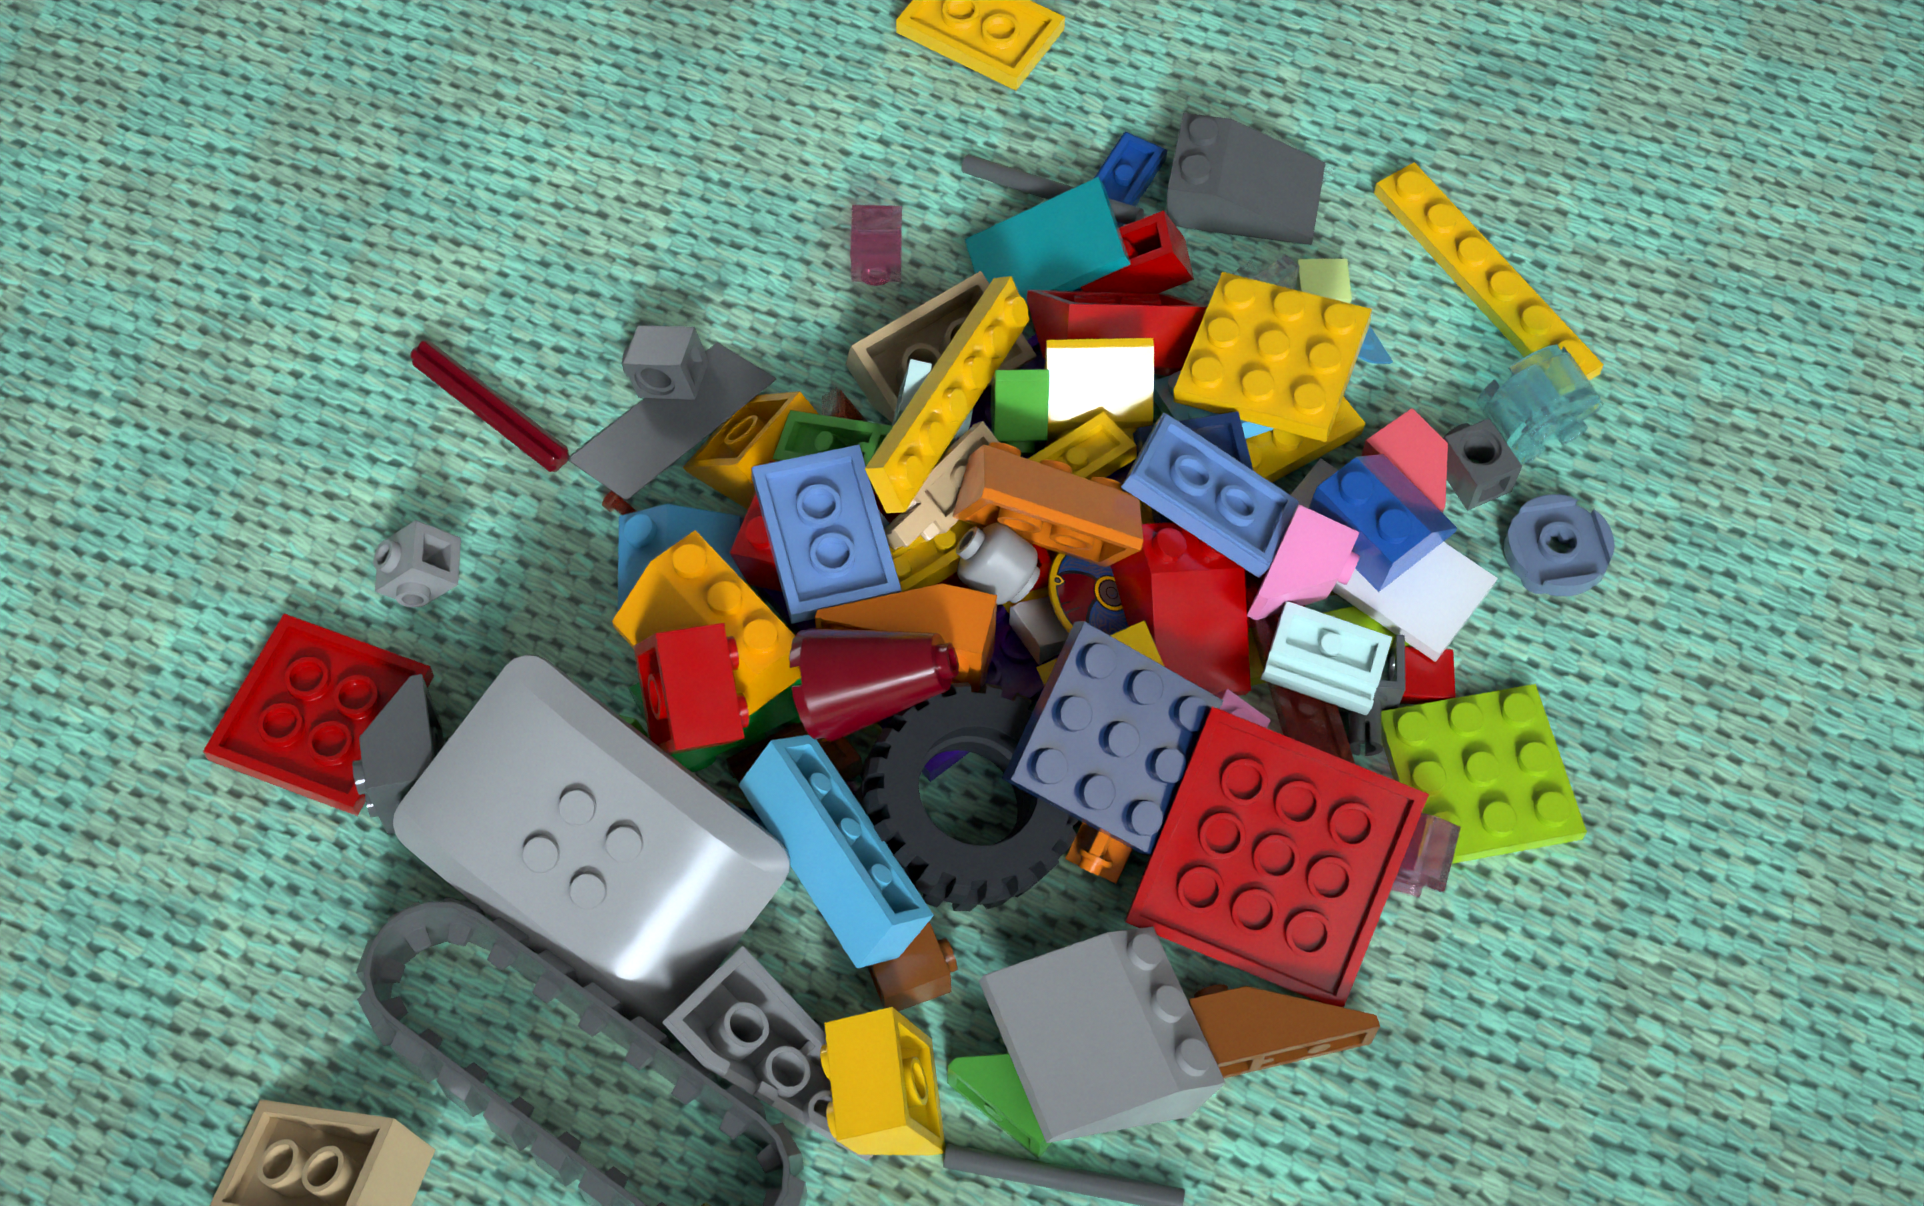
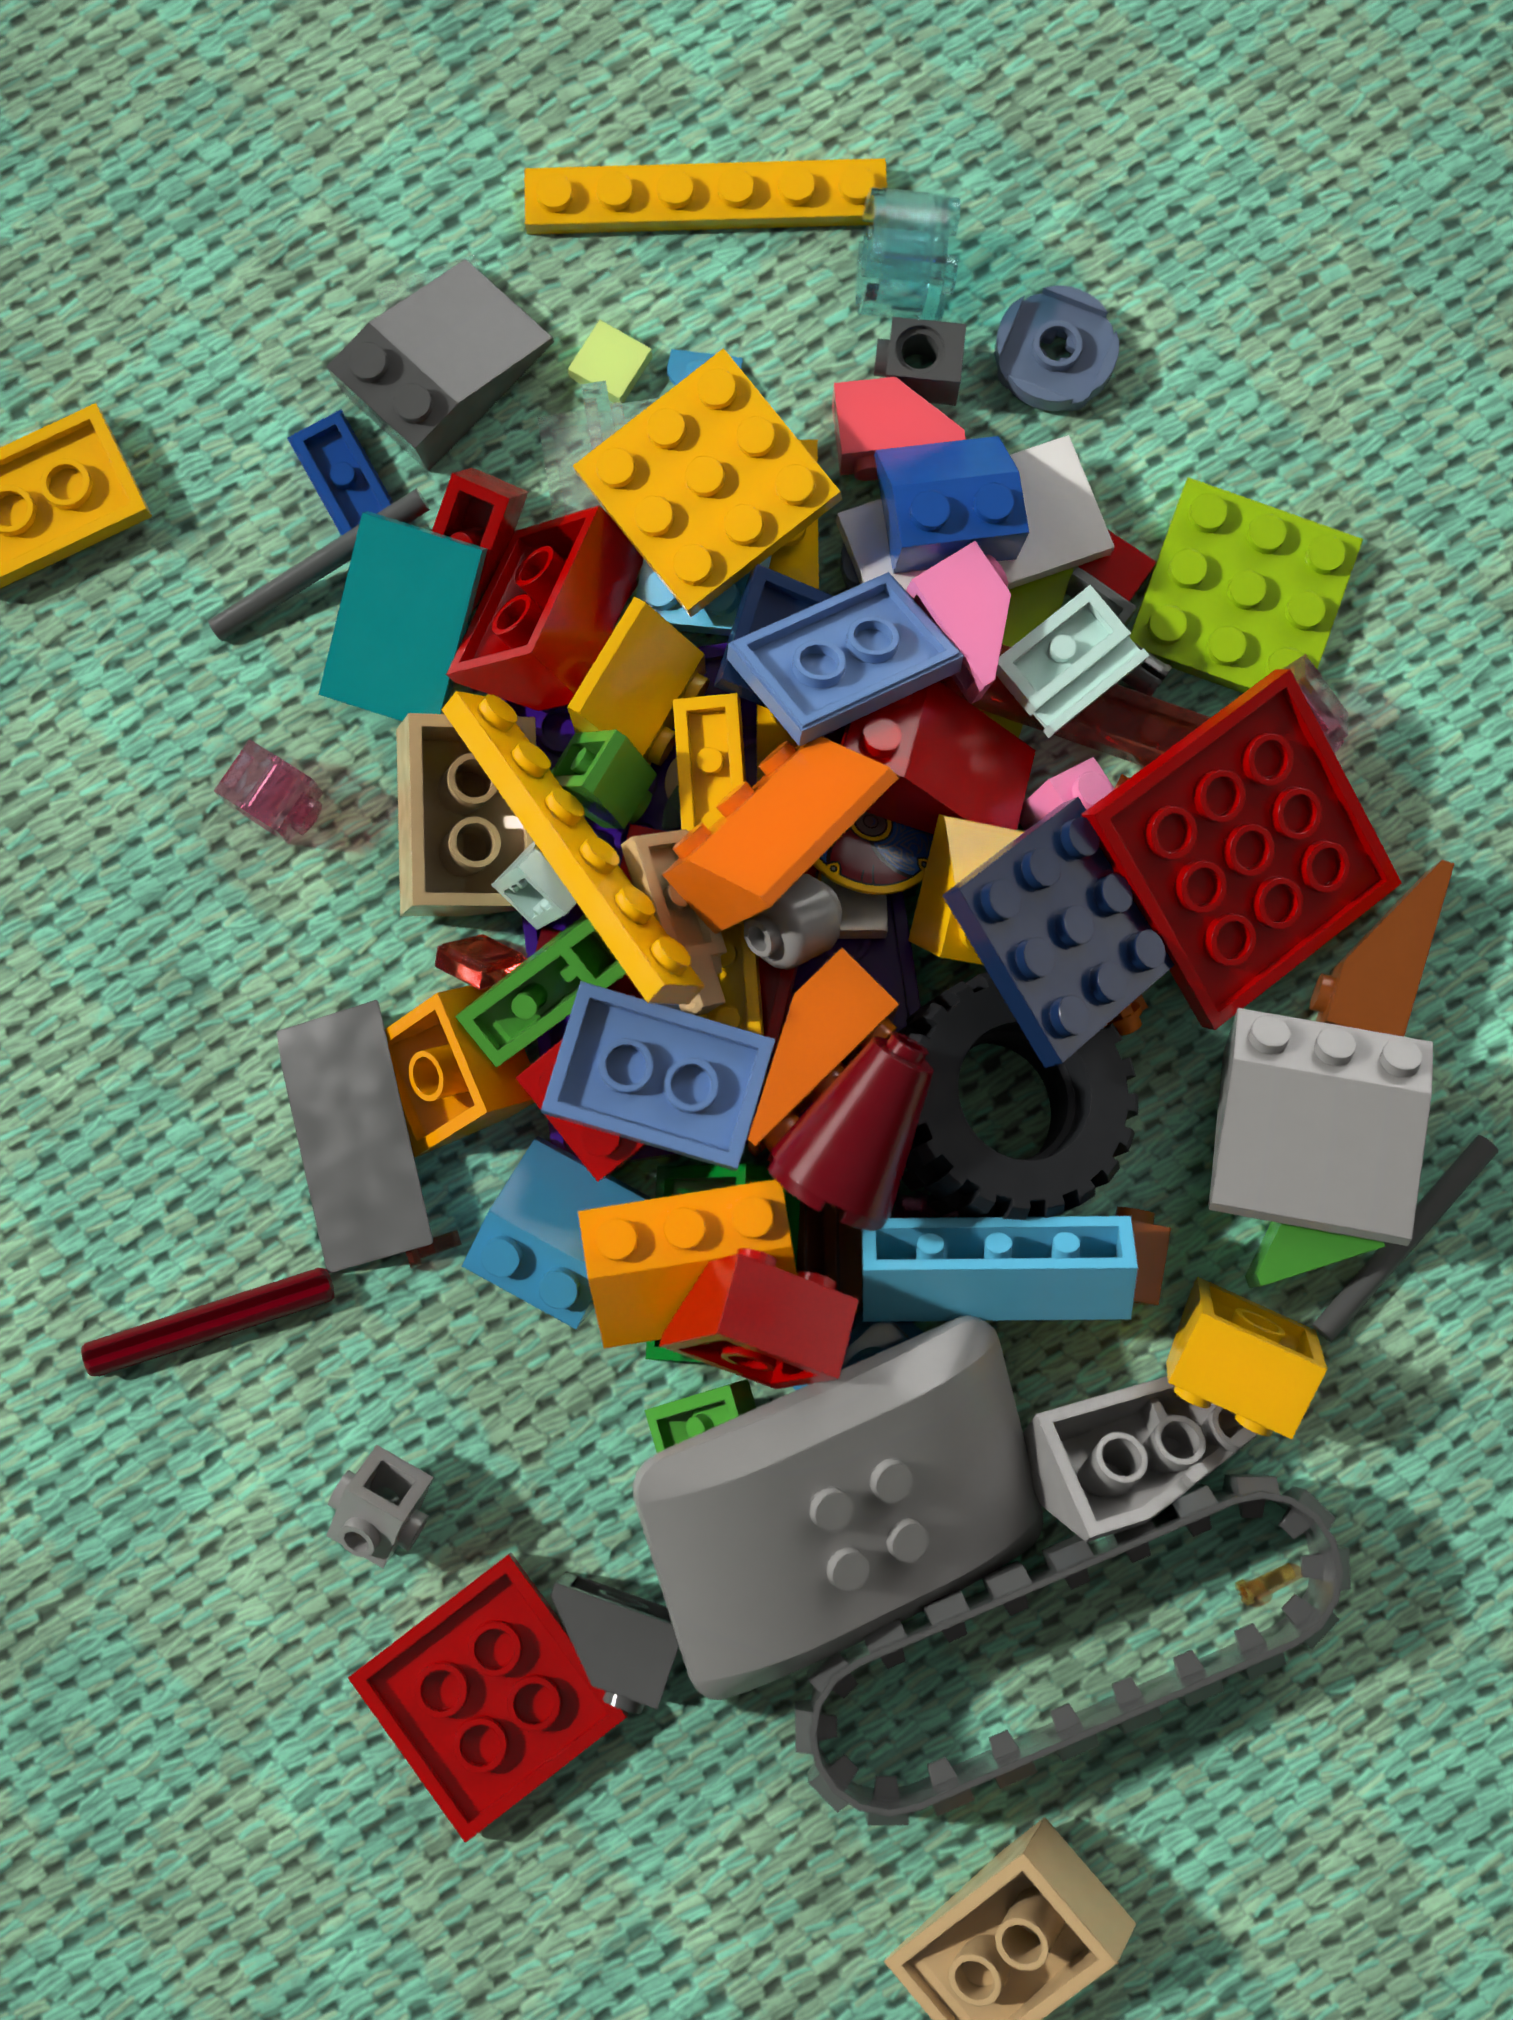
camera: 55 degrees left, 20 degrees up
dark grey brick [622,325,709,400] -> none

